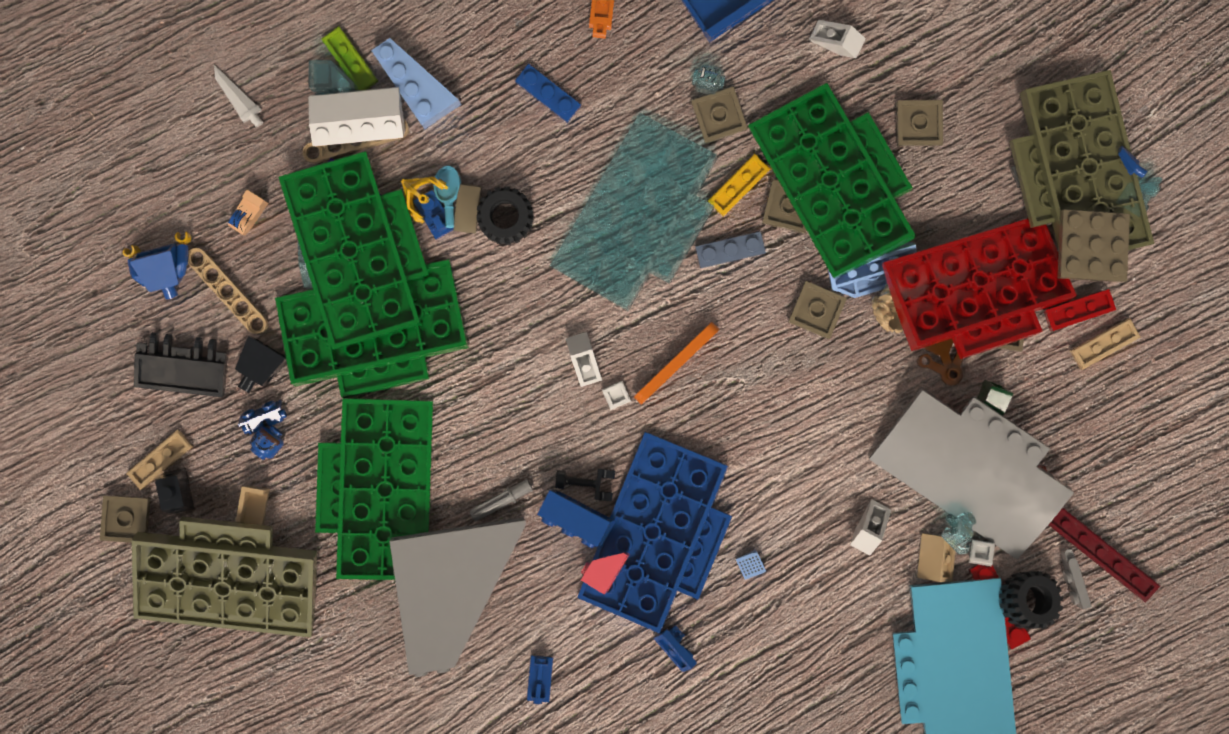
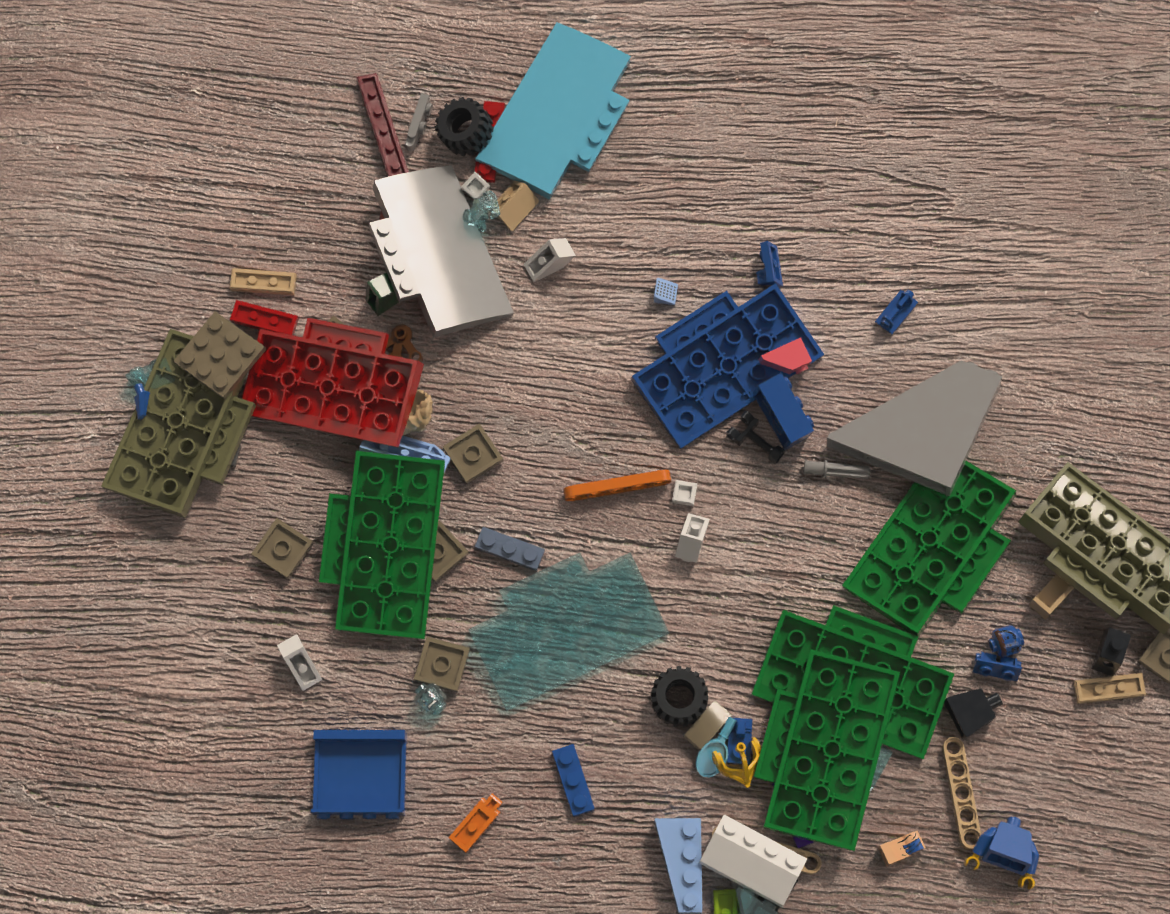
camera: 145 degrees left, 15 degrees down
black hinge [134,332,227,397] -> none
yellow tile [707,154,770,217] -> none

